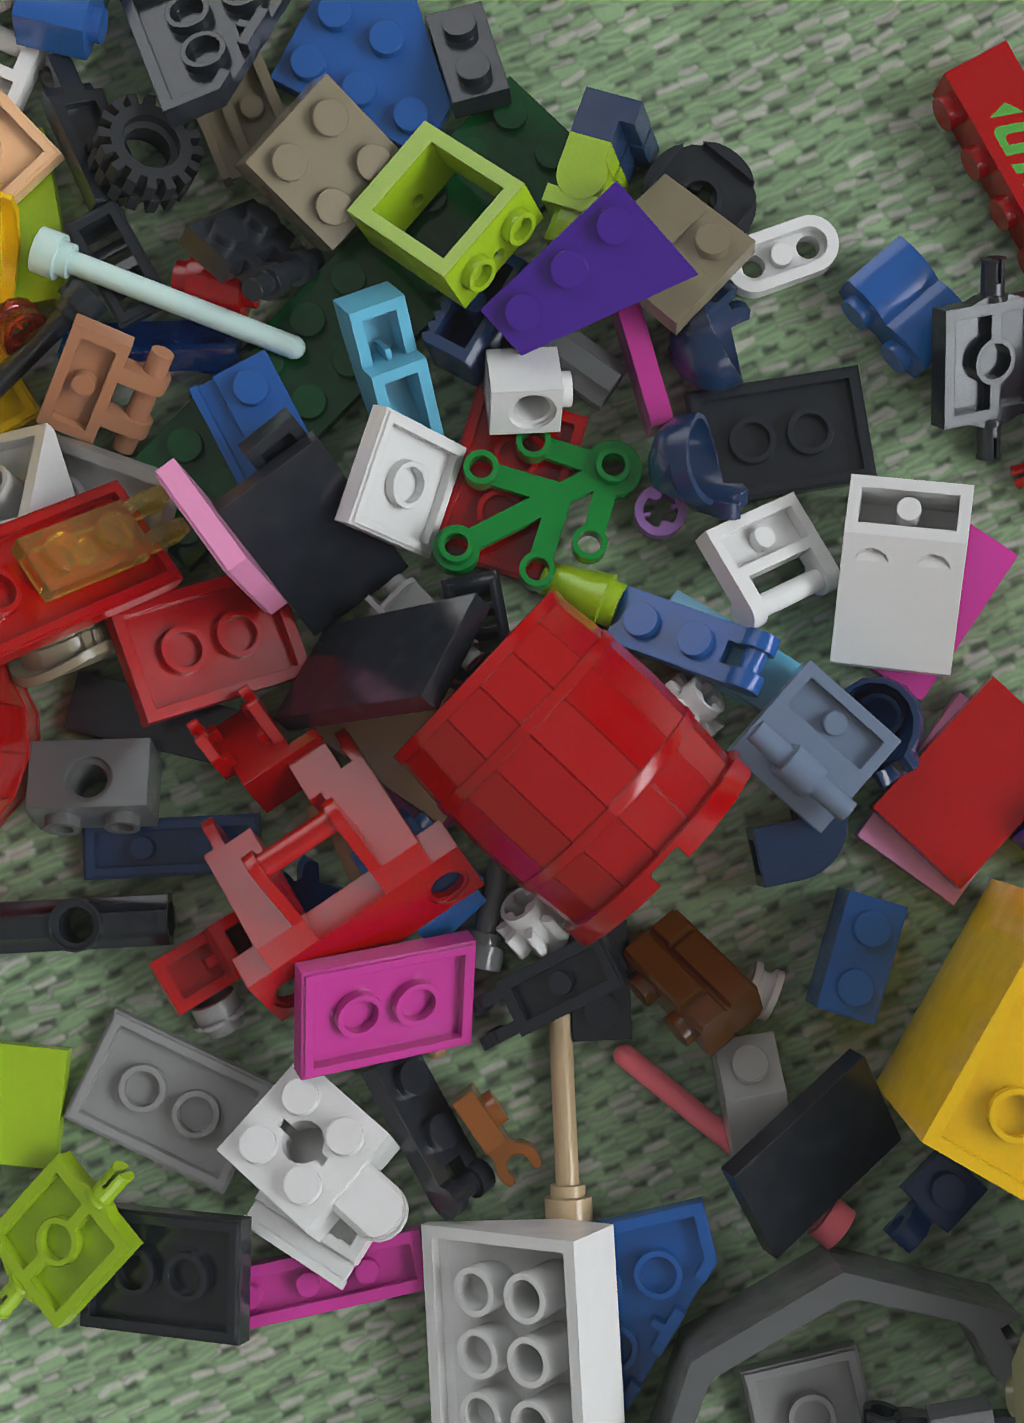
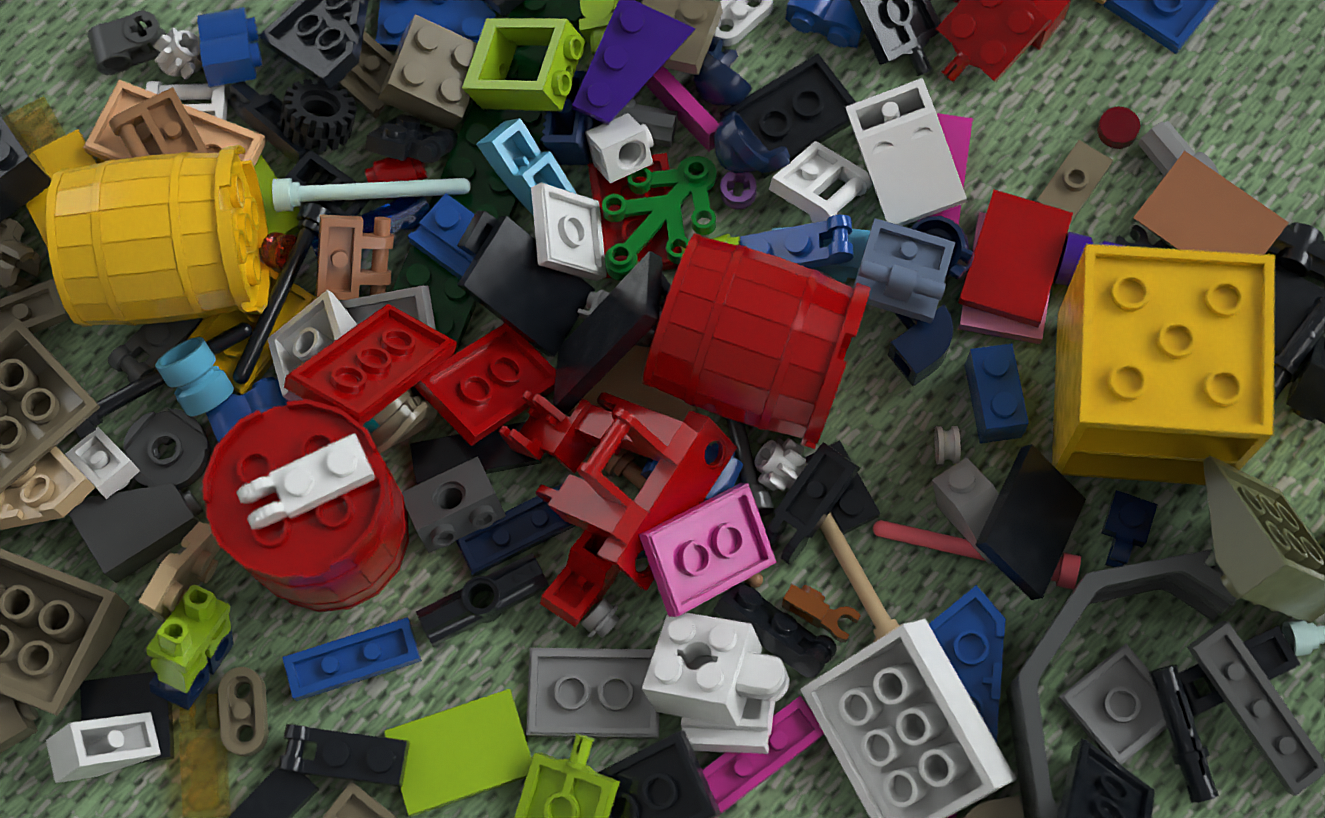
camera: 20 degrees left, 15 degrees down
clear yellow hinge [11,485,191,603] -> none
bright pink tile [155,458,287,615] -> none
reddish brown brick [623,909,763,1055] -> none

